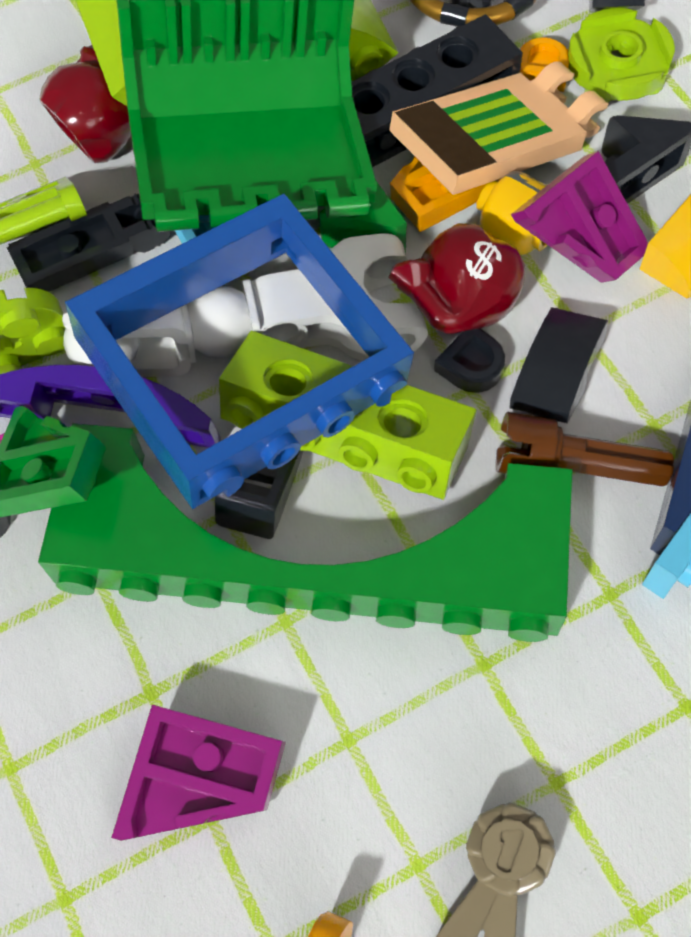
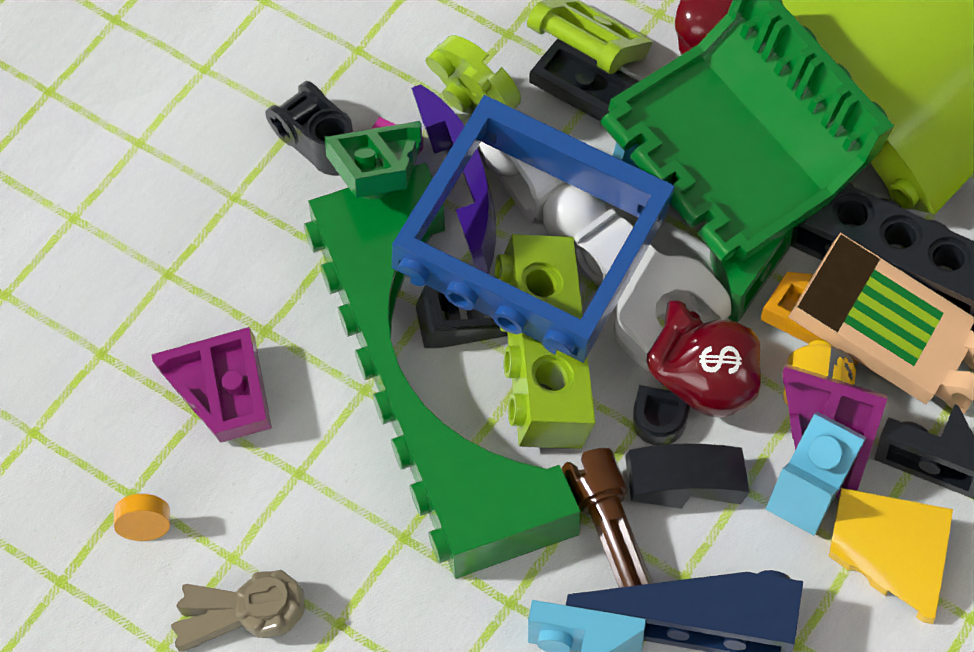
camera: 60 degrees right, 5 degrees down
none -> medium azure slope [765,411,867,536]

